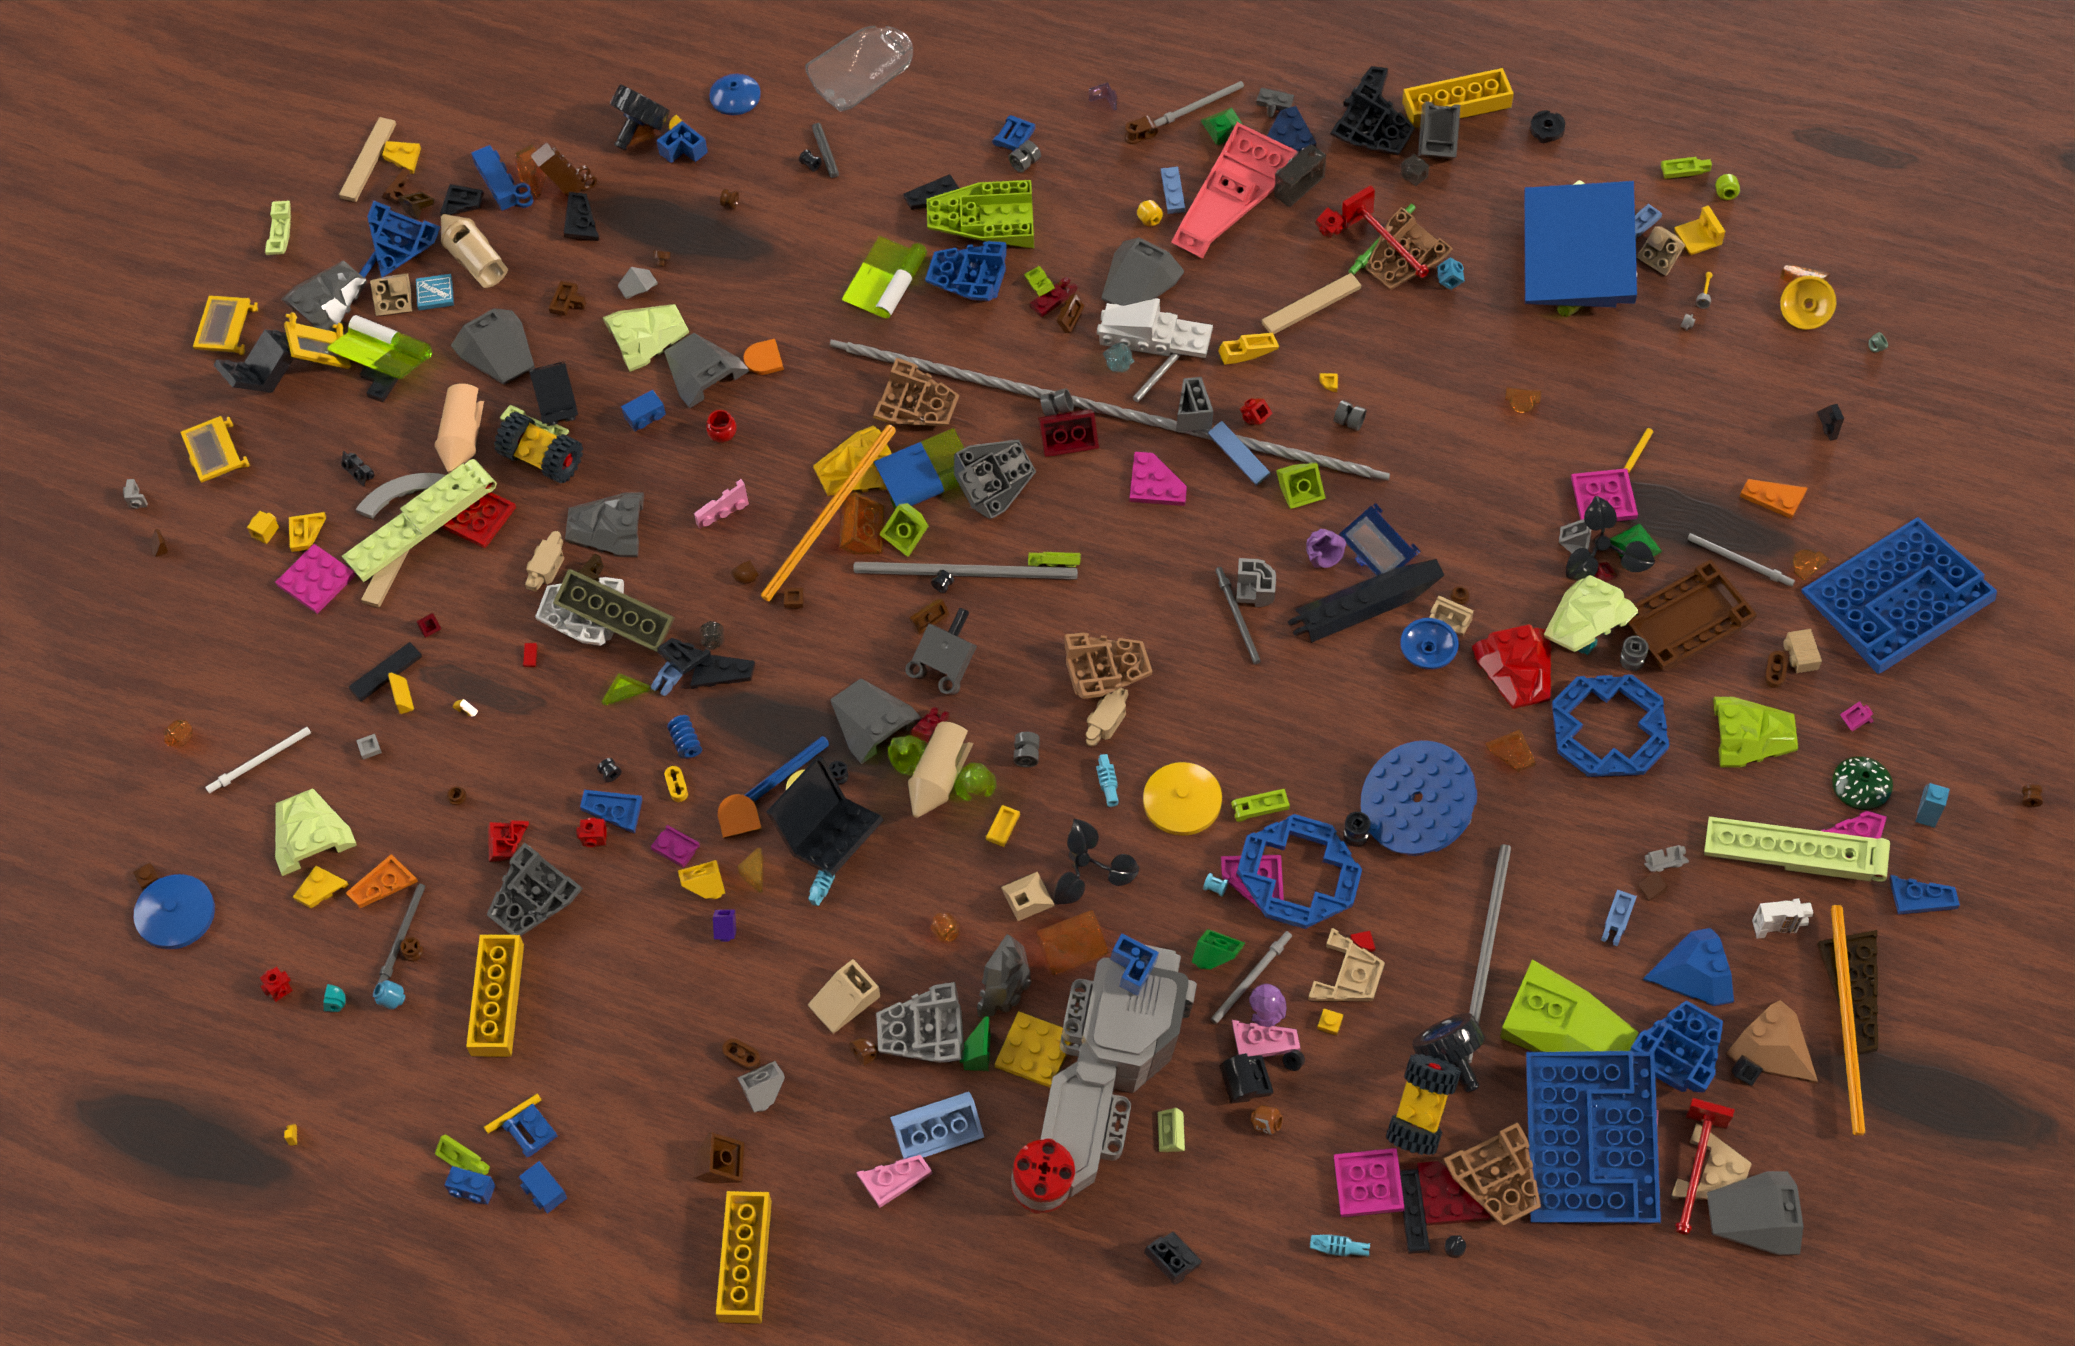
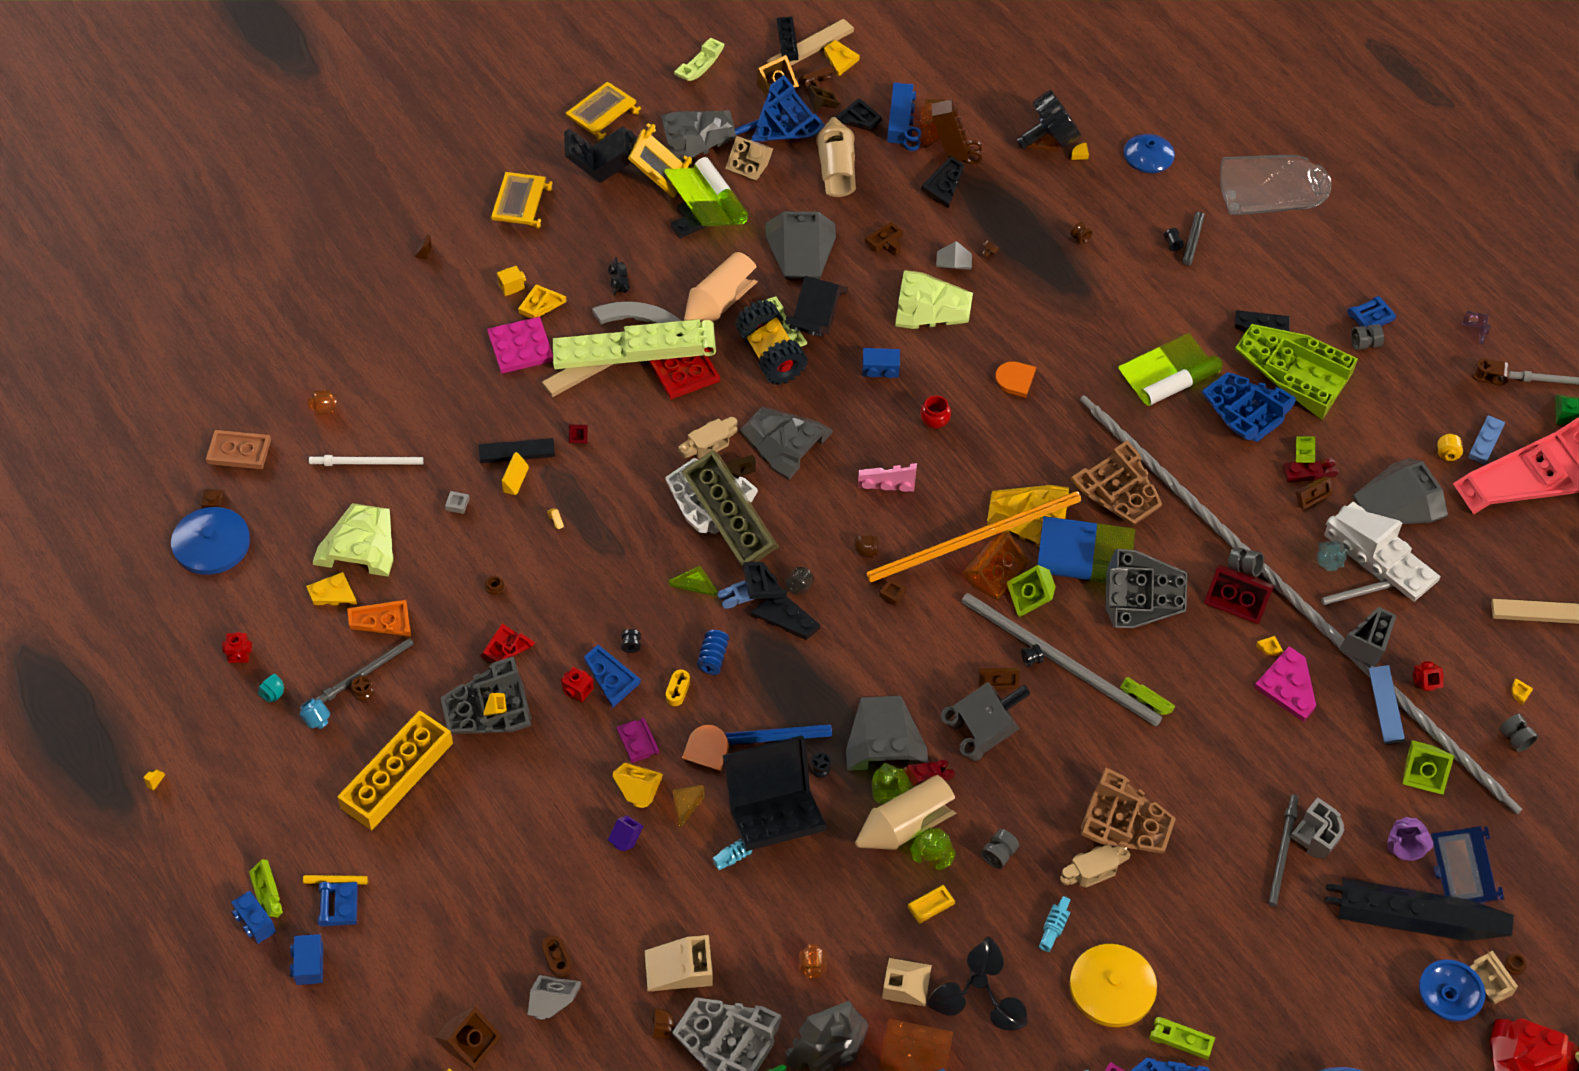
camera: 30 degrees right, 5 degrees down
light grey bracket [123,479,148,509] -> none
dark azure tile [416,274,454,310] -> none
red piece [523,643,538,667] -> none
blue brick [657,121,708,163] -> none
dark grey wedge [664,333,749,408] -> none
yellow slope [1218,333,1279,365] -> none
none -> nougat plate [206,430,271,470]
none -> yellow slope [483,693,507,716]
none -> pearl gold slope [757,55,799,96]
none -> black tile [777,16,799,61]
none -> yellow tile [1256,636,1284,656]

